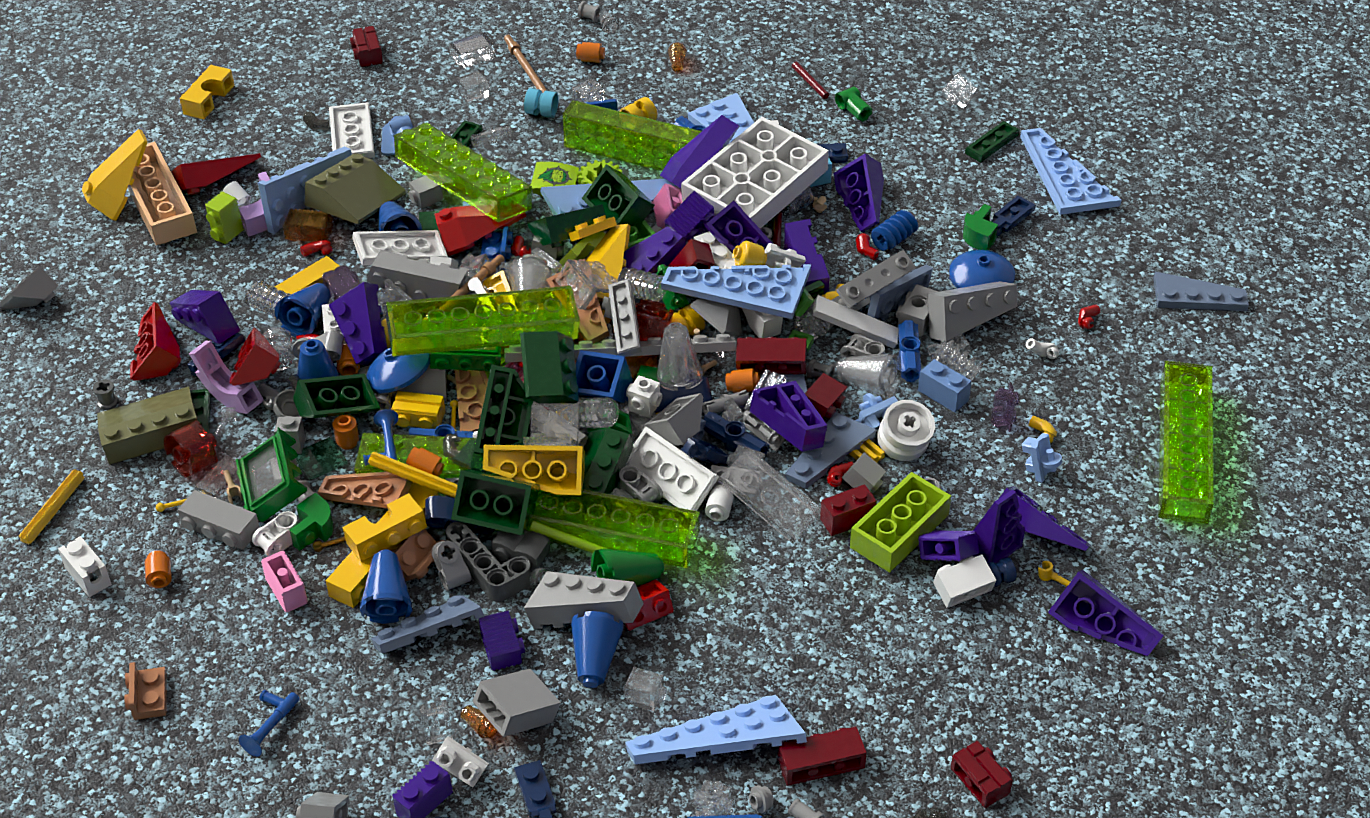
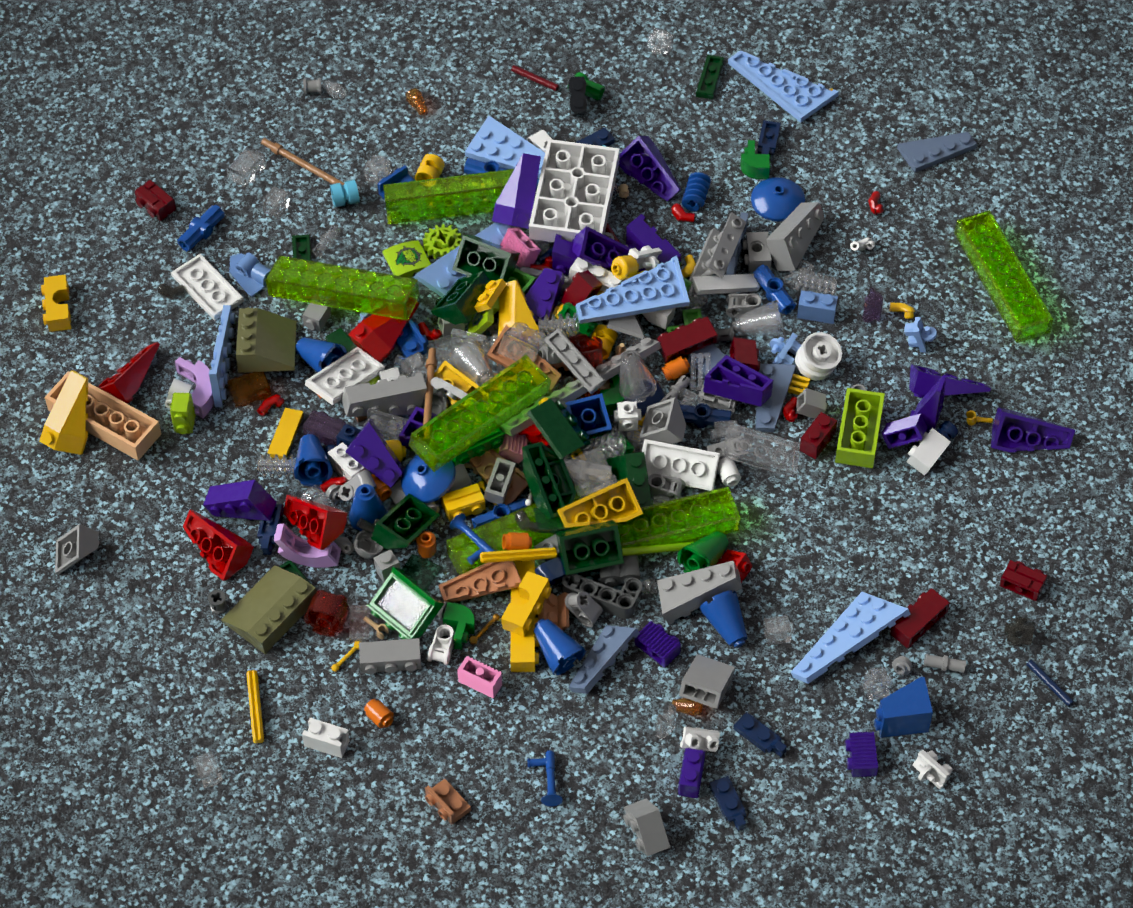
camera: 30 degrees left, 10 degrees up
clear hand [215,407,237,437] -> none
orange brick [576,42,605,63] -> none
dark purple brick [665,190,714,242] -> none
dark blue hinge [681,437,732,466] -> none
none -> blue piece [177,205,225,252]
none -> light grey brick [484,457,516,504]
none -> black brick [568,77,587,116]

